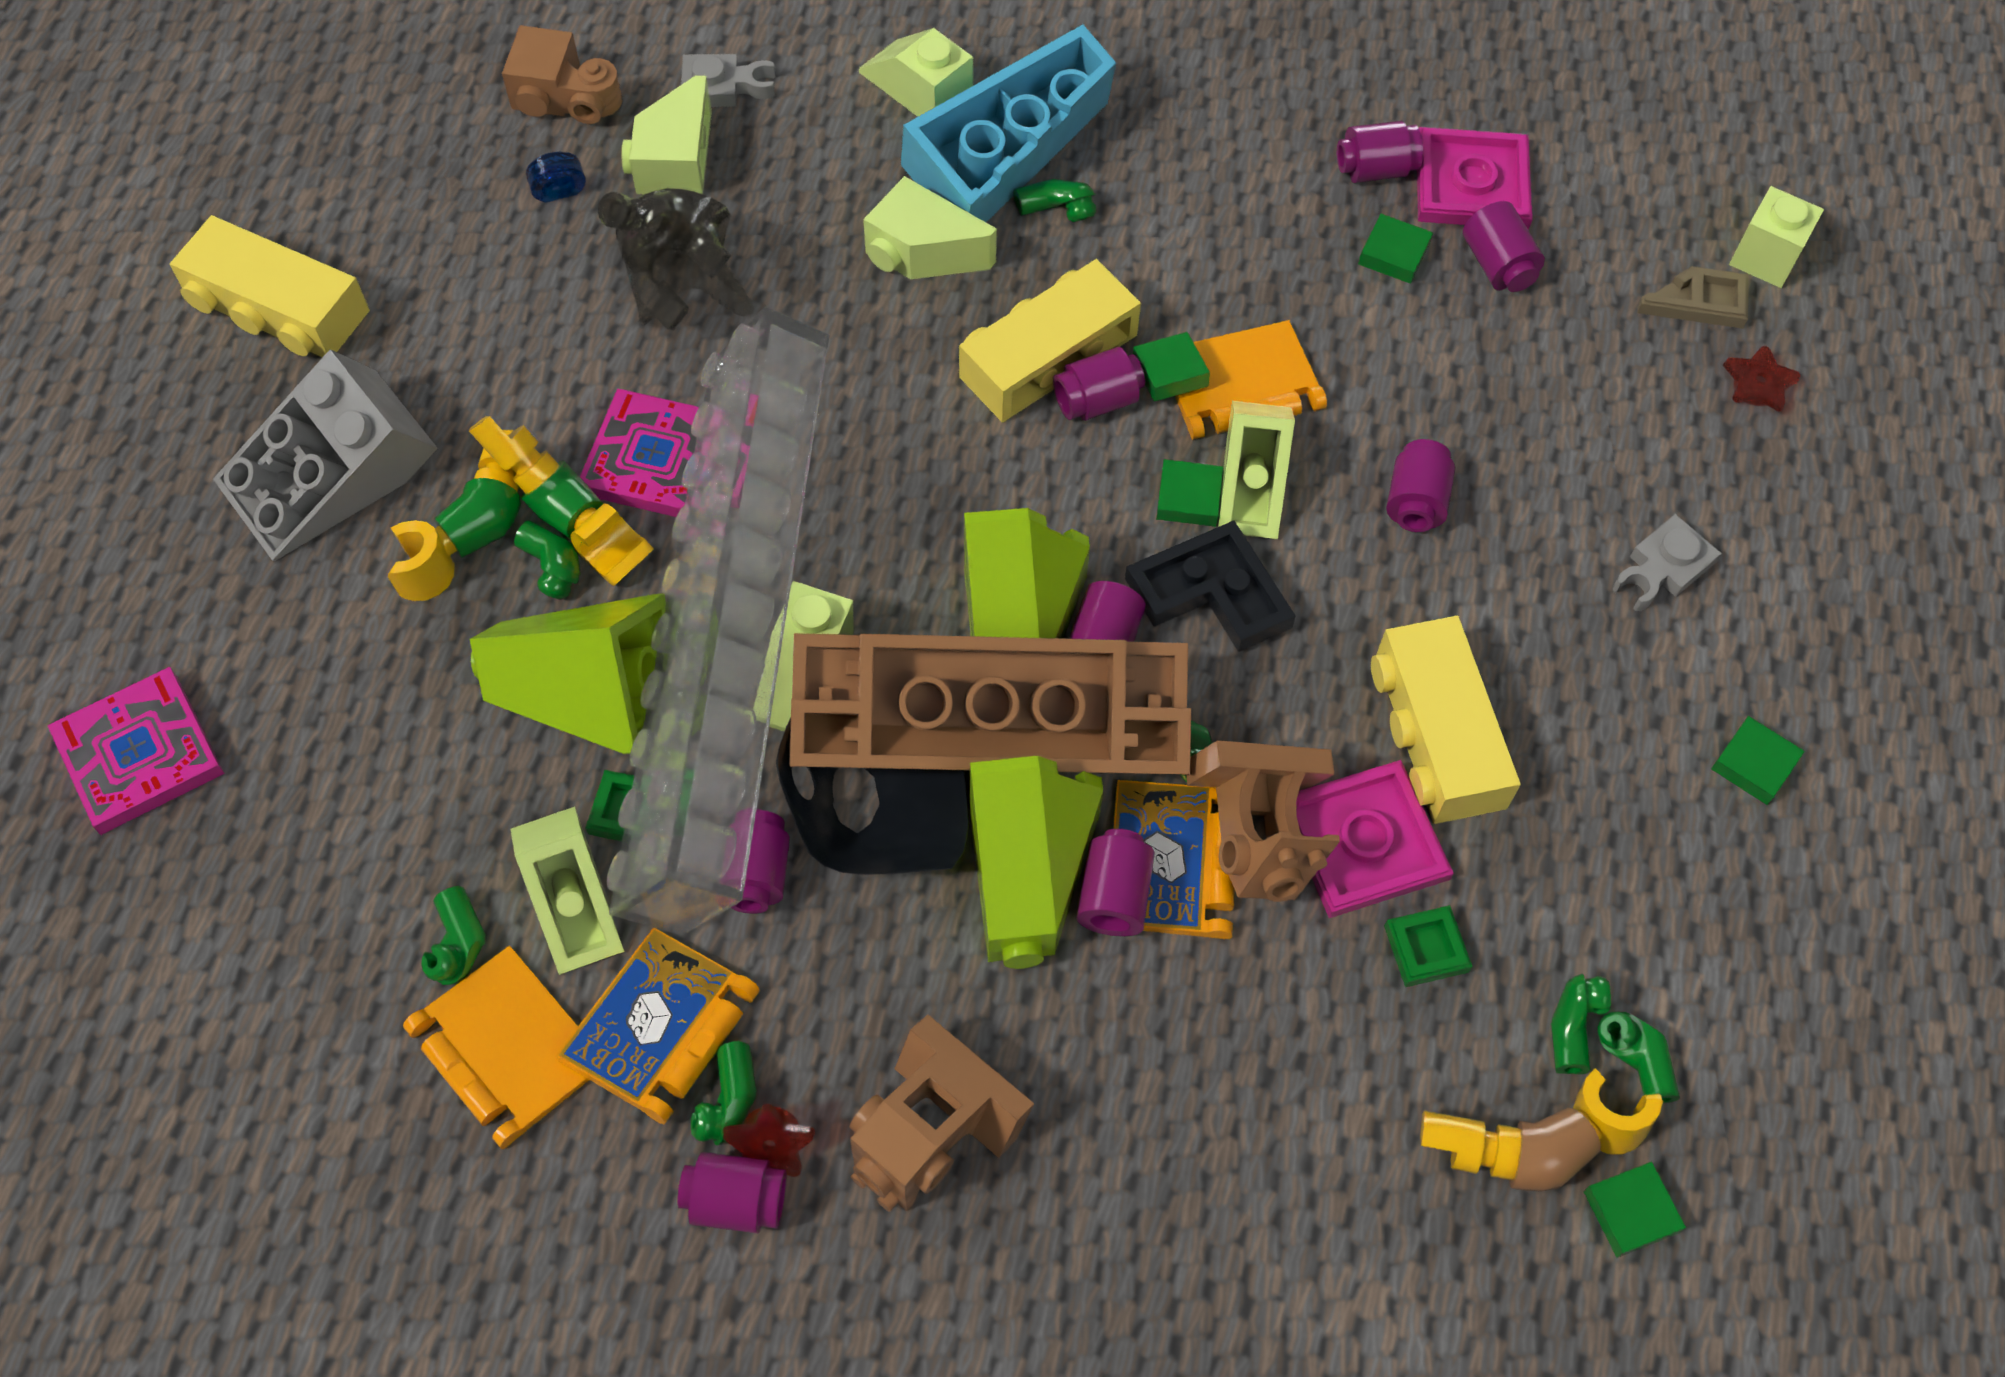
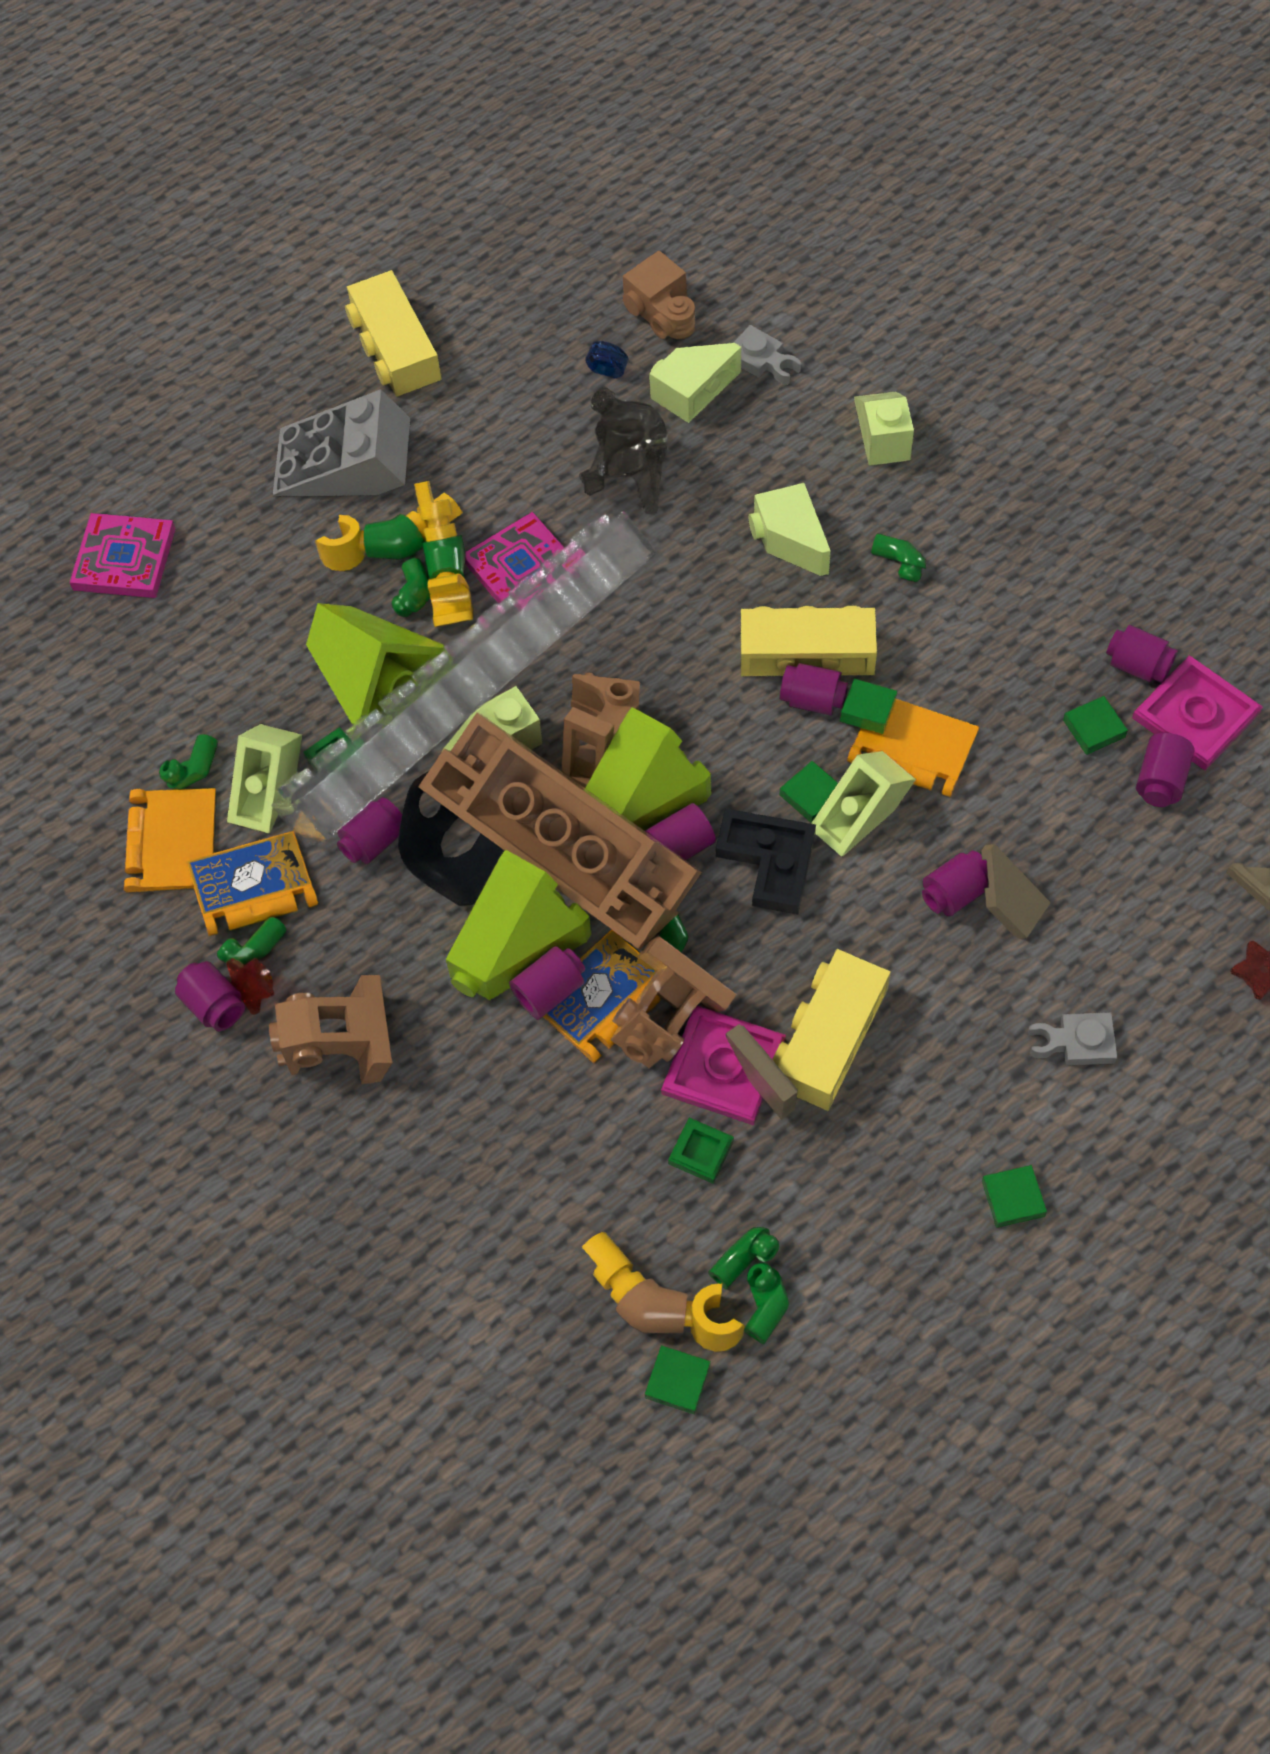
camera: 45 degrees right, 0 degrees up
medium azure wedge [901,24,1116,222] -> none
none -> medium nougat tile [562,673,640,788]
none -> dark tan tile [726,1024,798,1120]
none -> dark tan tile [981,844,1051,939]

